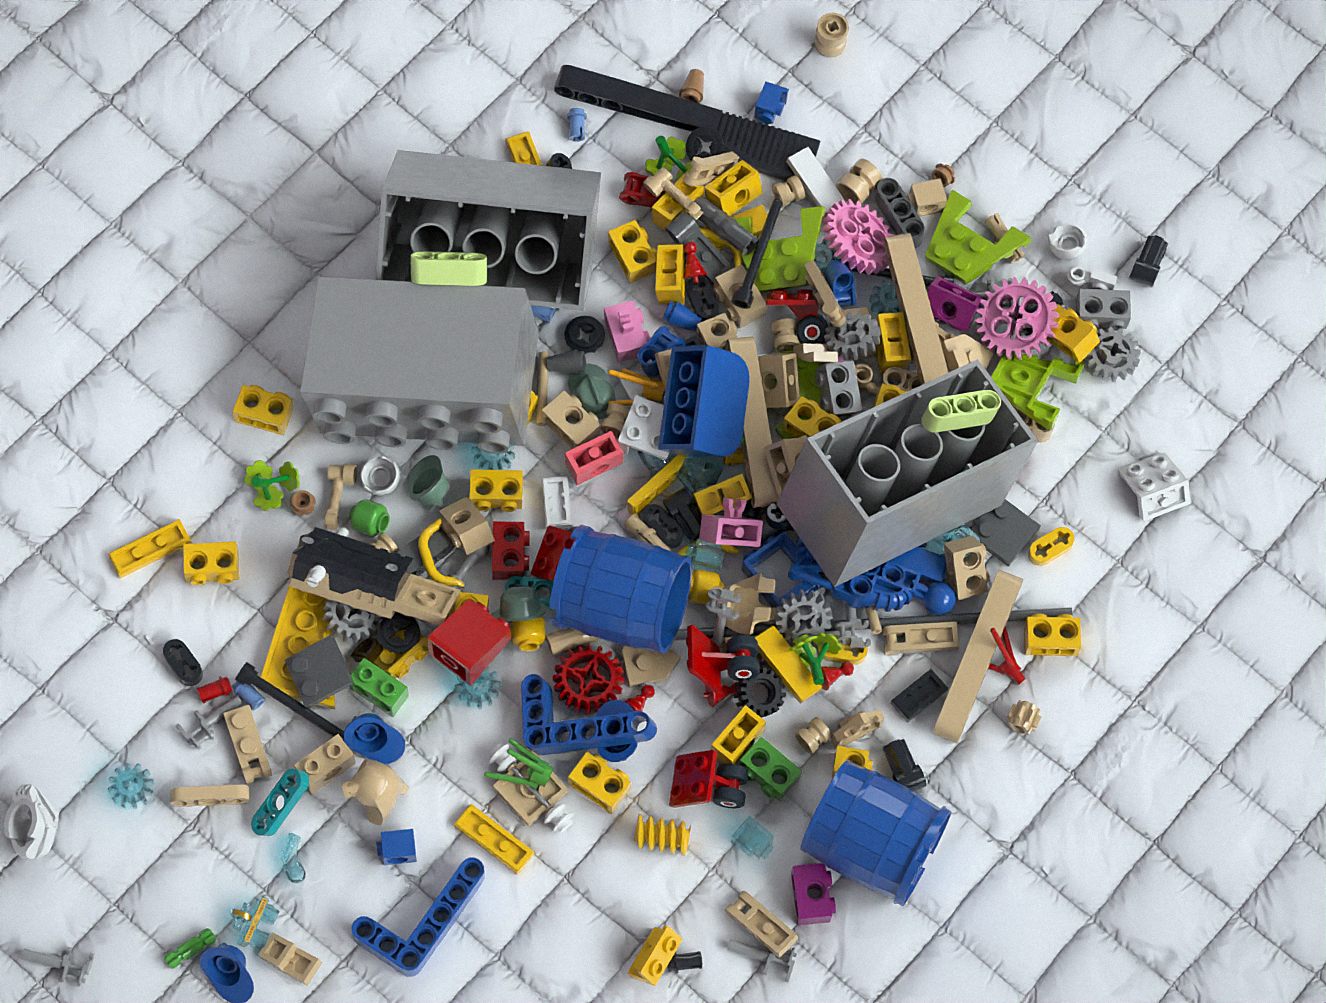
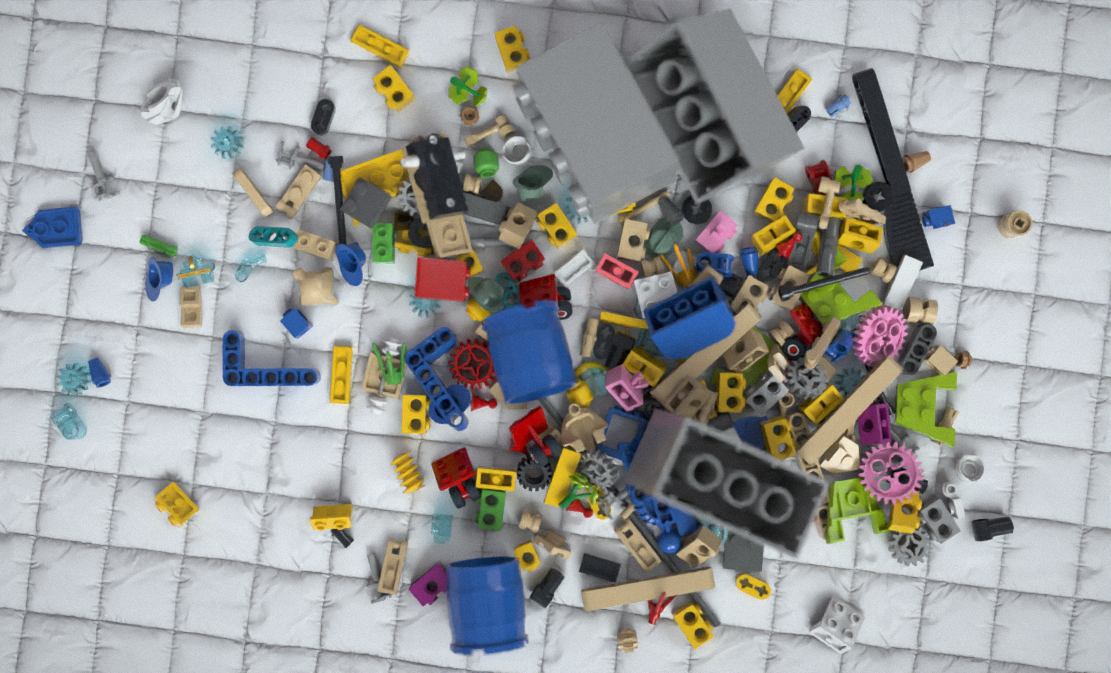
camera: 65 degrees right, 20 degrees up
yellowish green beam [411,252,487,286] -> none
yellow animal [418,518,464,587] -> none
light grey piece [706,589,742,645] -> none
yellowish green beam [921,390,1001,432] -> none
none -> dark brown tile [480,179,503,202]

